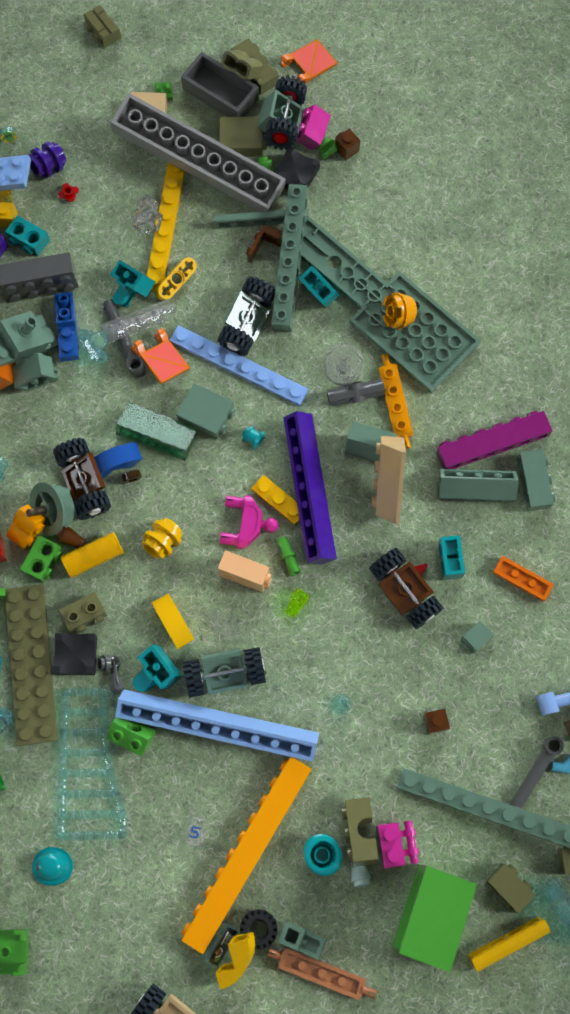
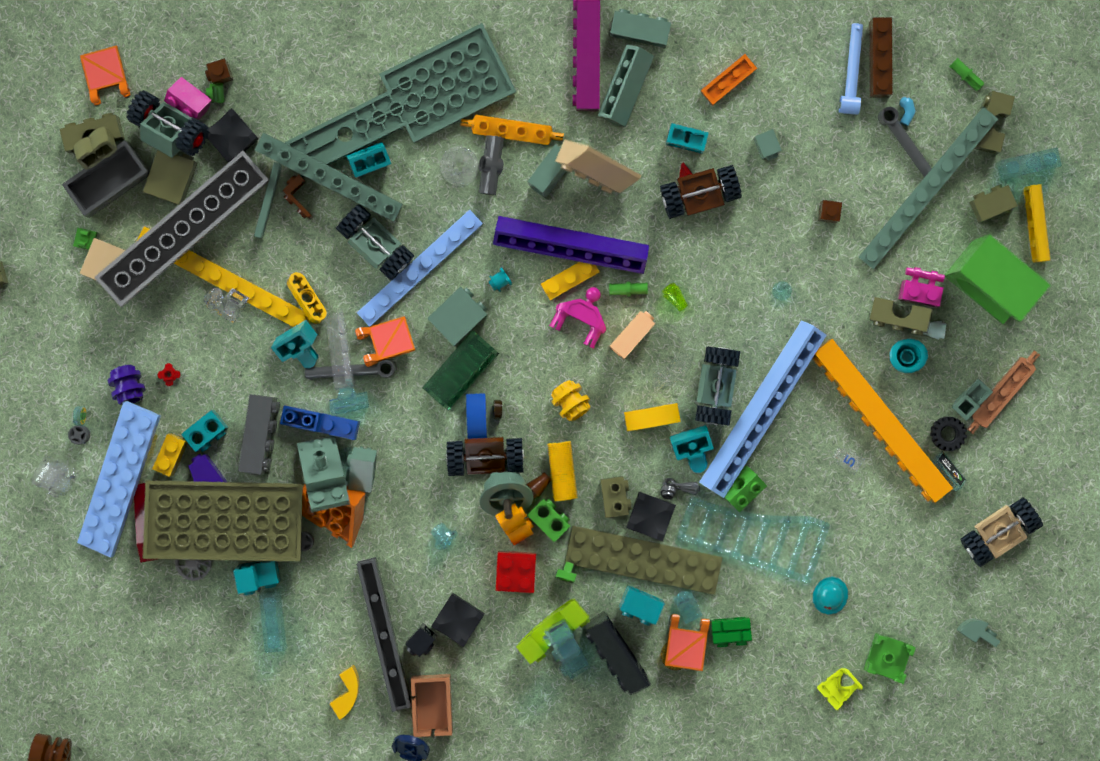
camera: 75 degrees left, 15 degrees up
yellow brick [215,932,255,989] -> none
bright green plate [255,156,273,172] -> none
light orange cone [382,292,417,330] -> none

